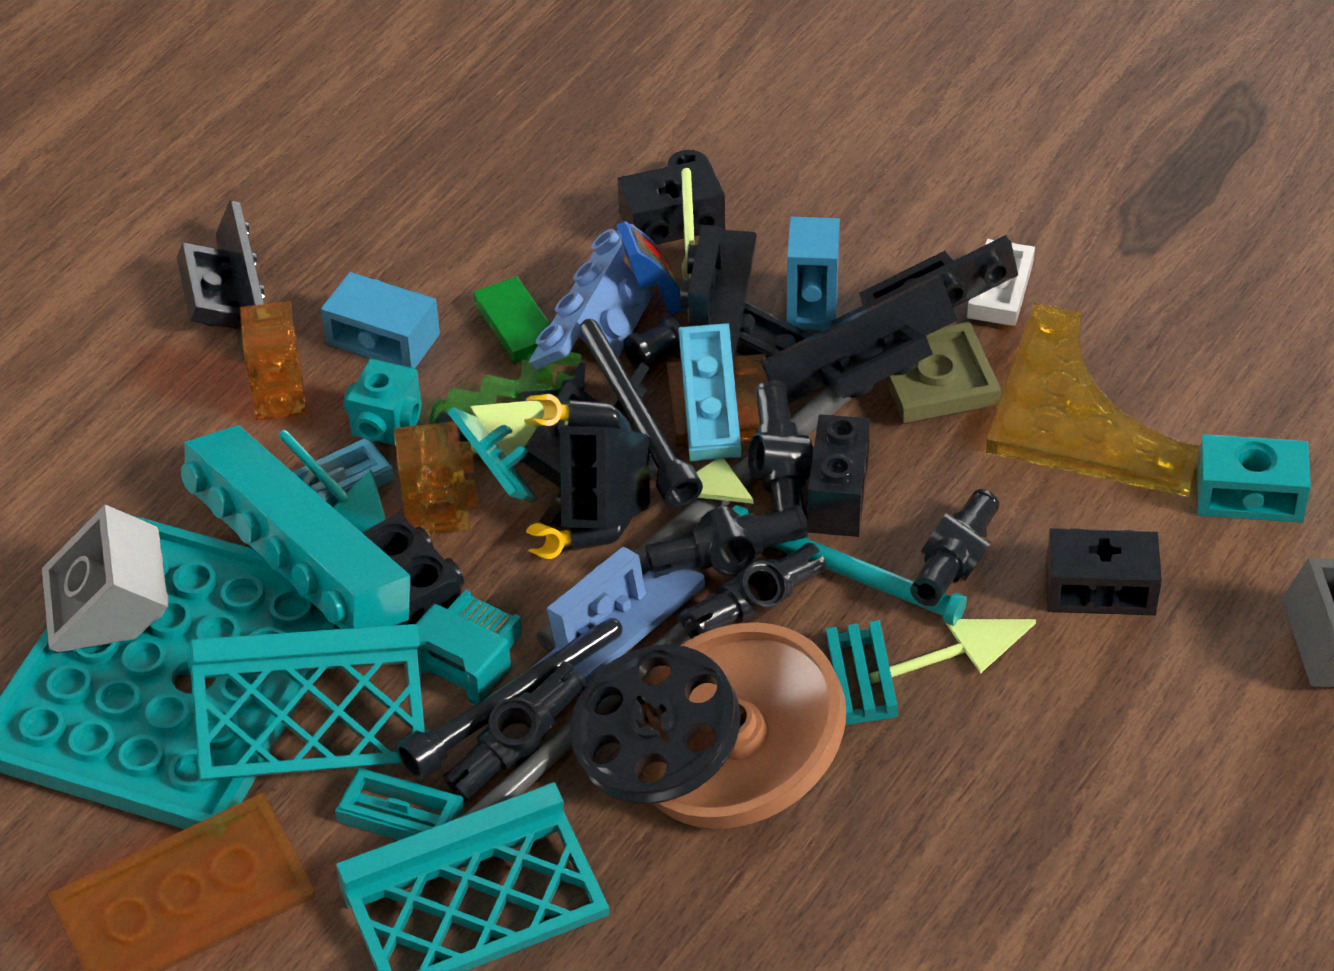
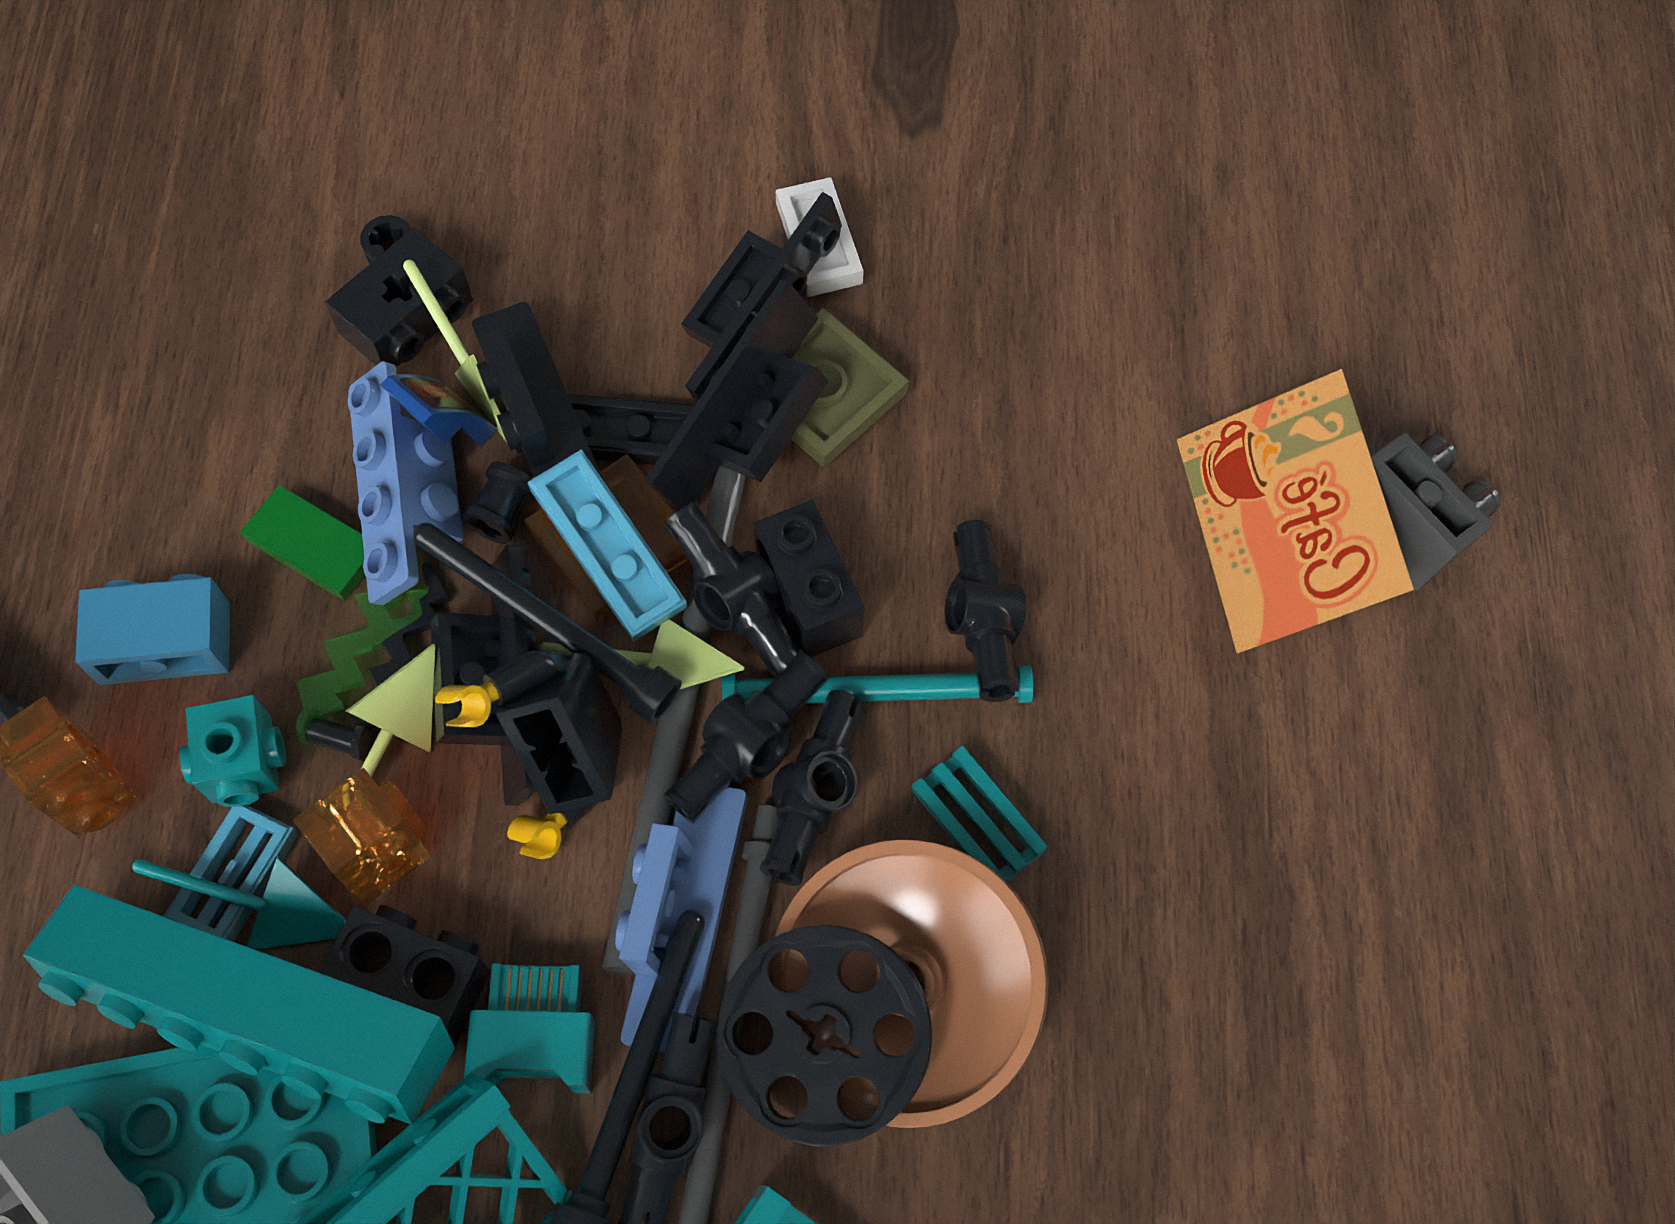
camera: 35 degrees left, 20 degrees up
teal piece [447,407,538,504] -> none
dark azure brick [787,217,840,331] -> none
yellowish green piece [869,619,1036,684] -> none
clear yellow plate [986,303,1200,497] -> none
black brick [1046,528,1162,616] -> none
teal brick [1196,434,1311,523] -> none
none -> clear orange sticker [1177,369,1414,654]

